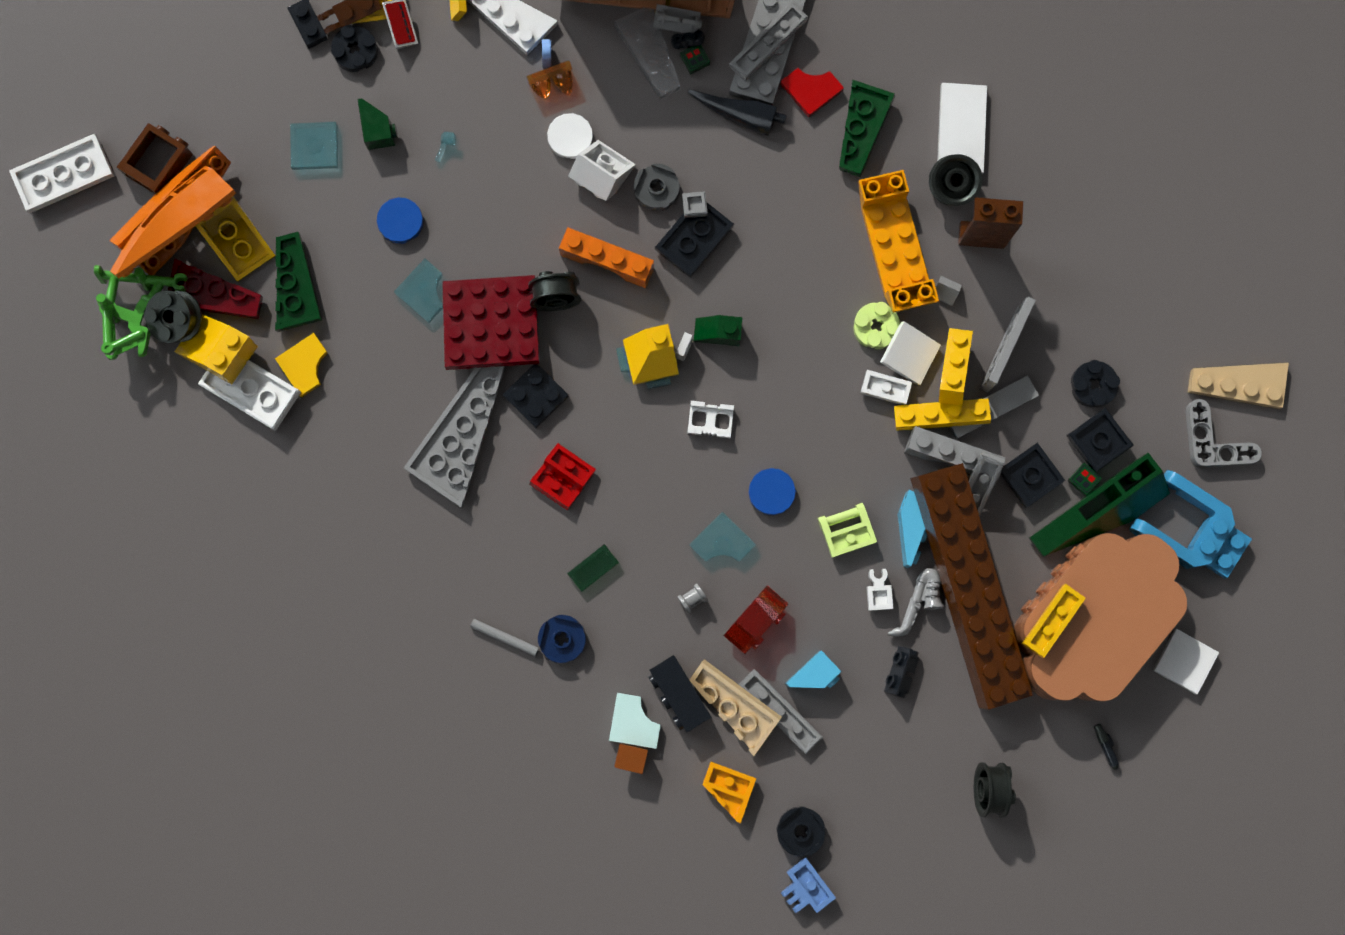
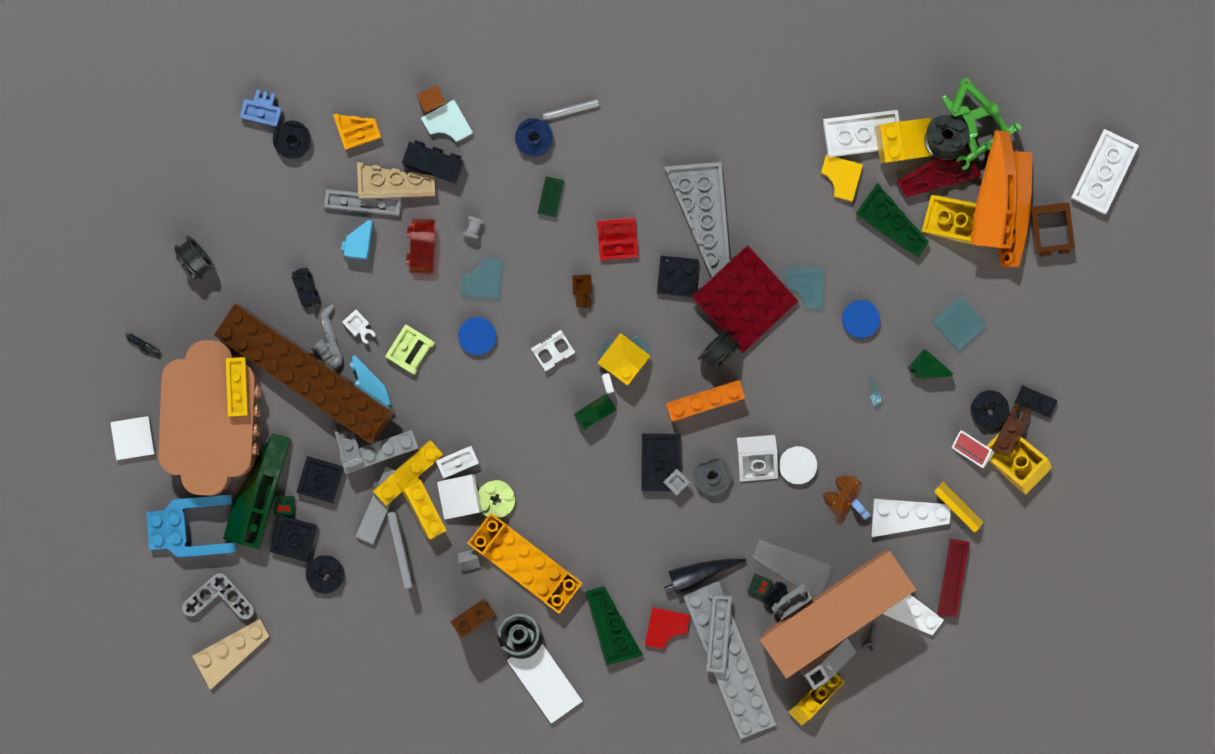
camera: 145 degrees right, 5 degrees up
none -> reddish brown plate [572,274,592,308]

